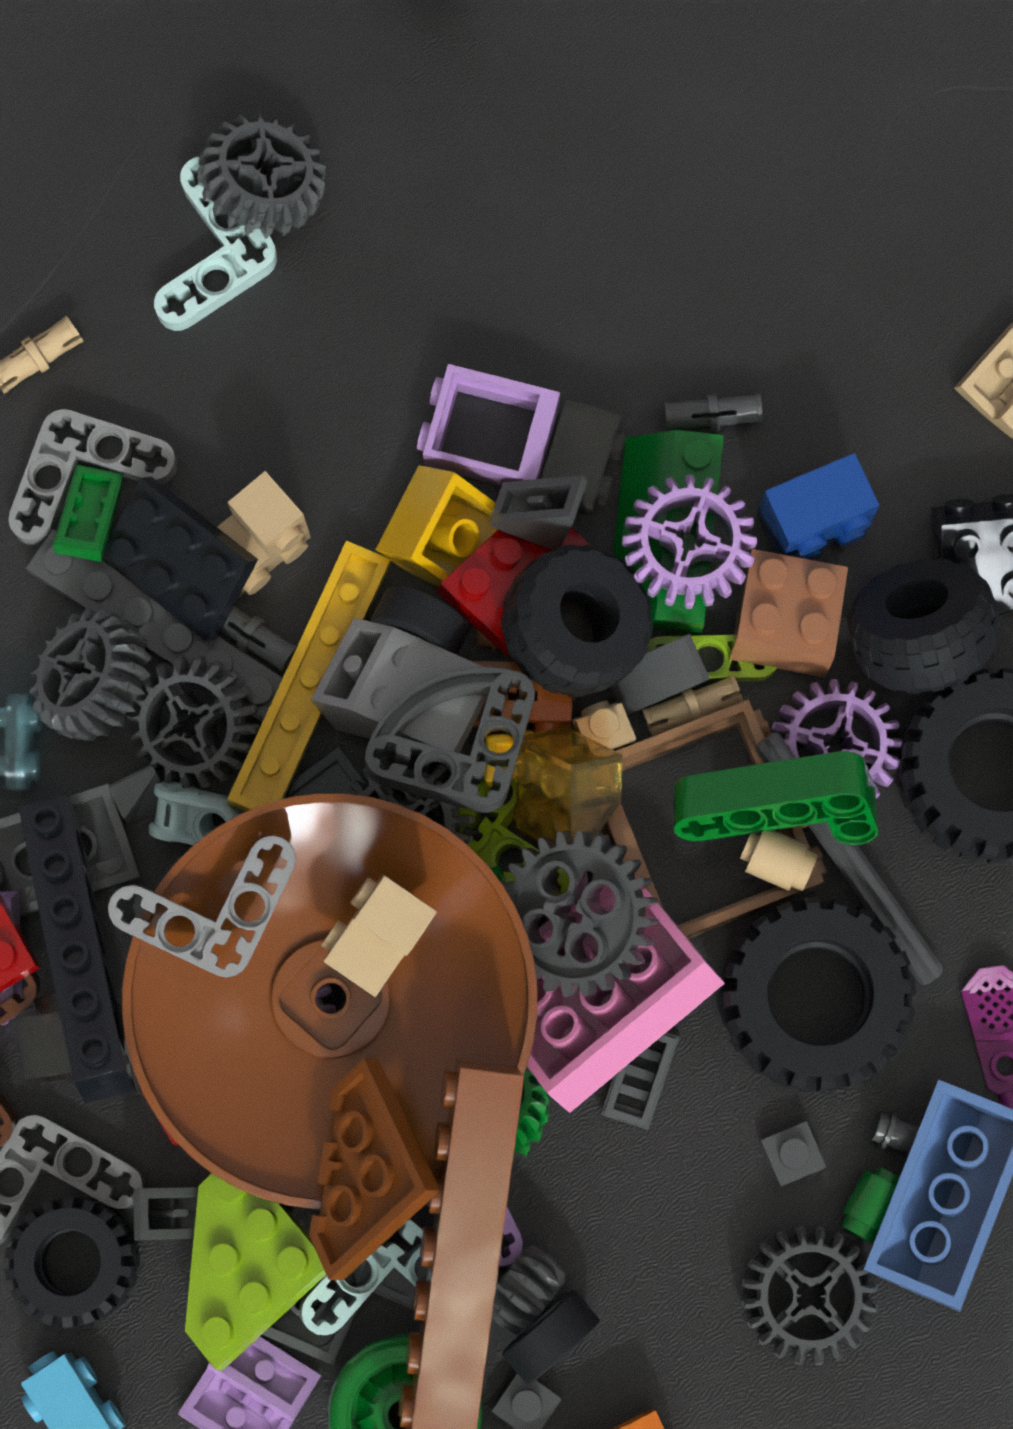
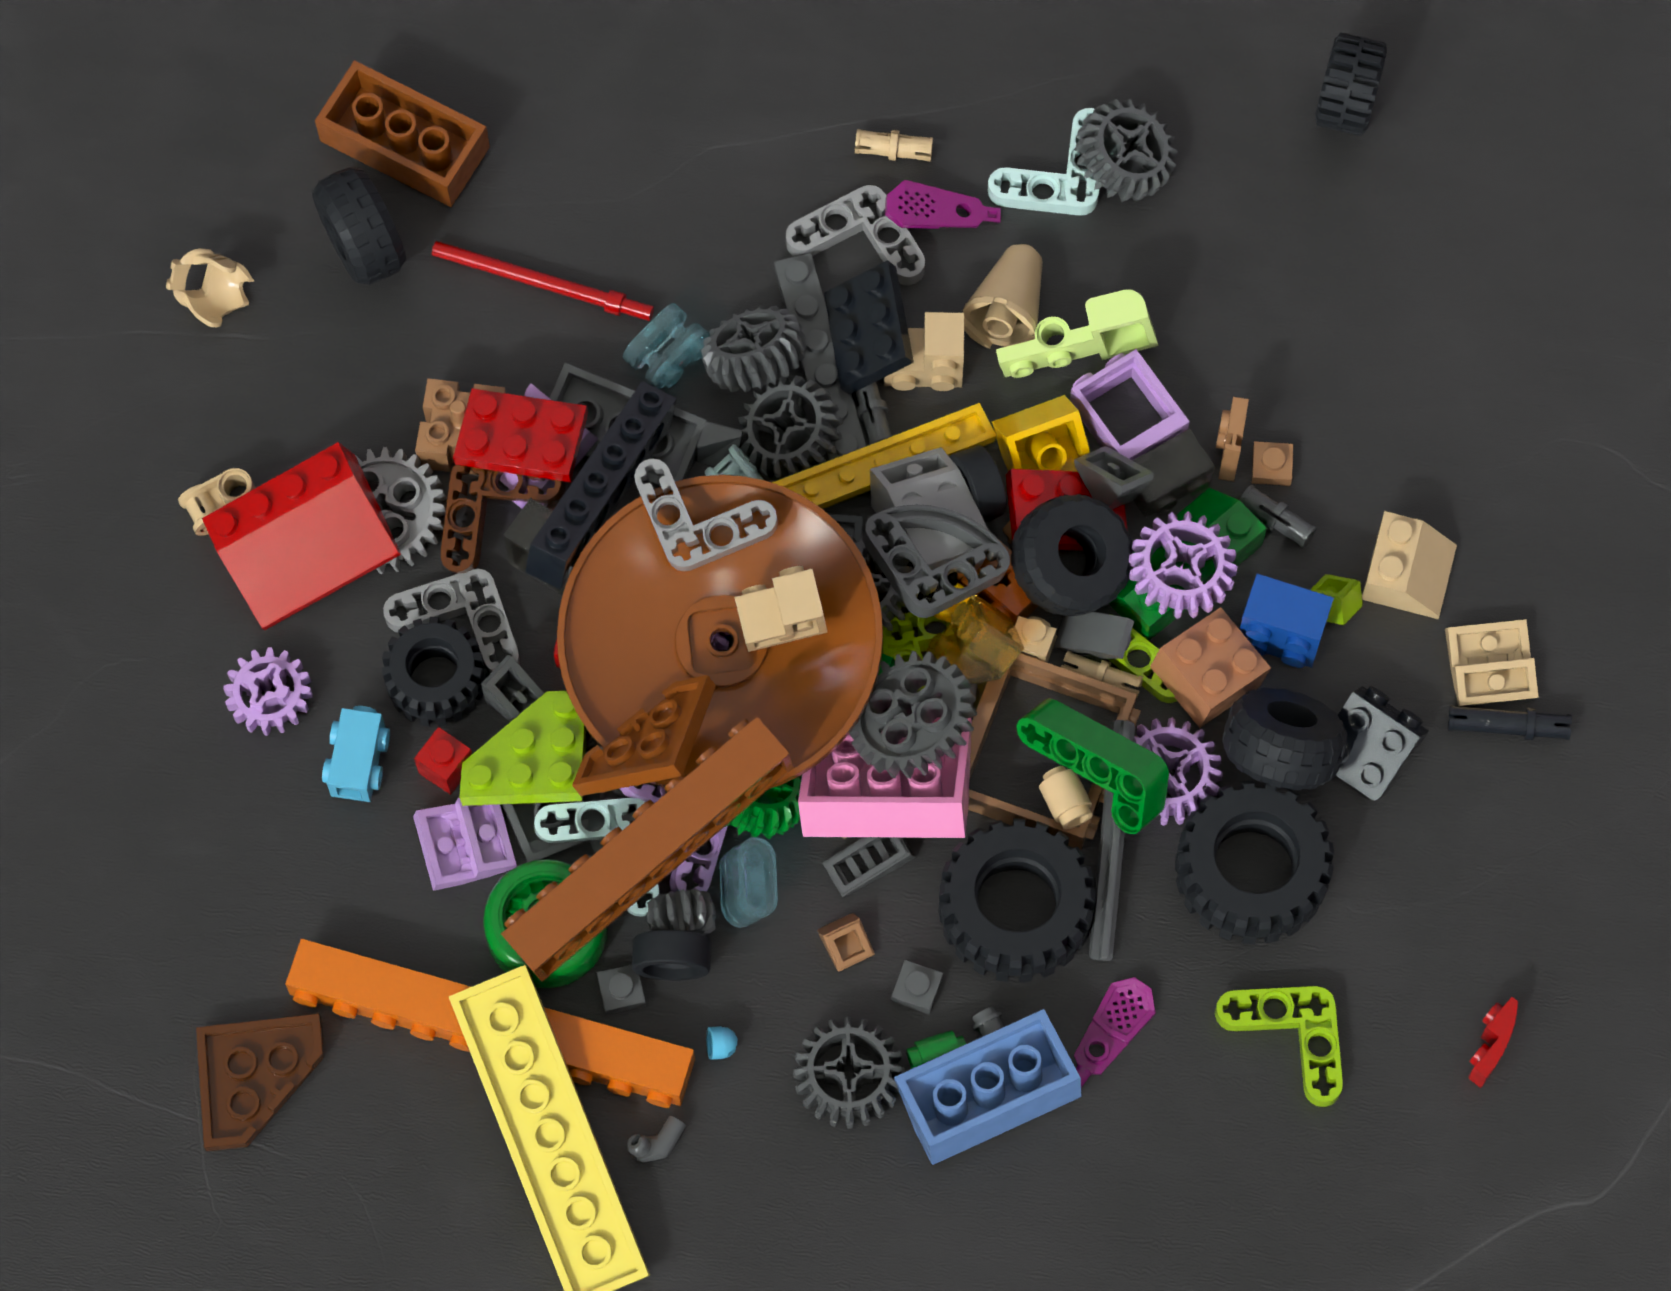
camera: 40 degrees right, 10 degrees down
green plate [53,465,124,562] -> none
none -> red brick [414,727,472,795]
none -> medium azure hinge [706,1026,738,1060]
none -> clear light blue brick [720,837,778,928]
none -> medium nougat slope [817,913,875,972]
none -> magenta piece [885,180,1001,229]
none -> tan cone [962,244,1043,349]
none -> yellowish green plate [996,290,1158,378]
none -> medium nougat plate [1216,397,1249,482]
none -> medium nougat plate [1251,441,1293,486]
none -> lime slope [1310,574,1363,625]
none -> tan slope [1362,511,1457,619]

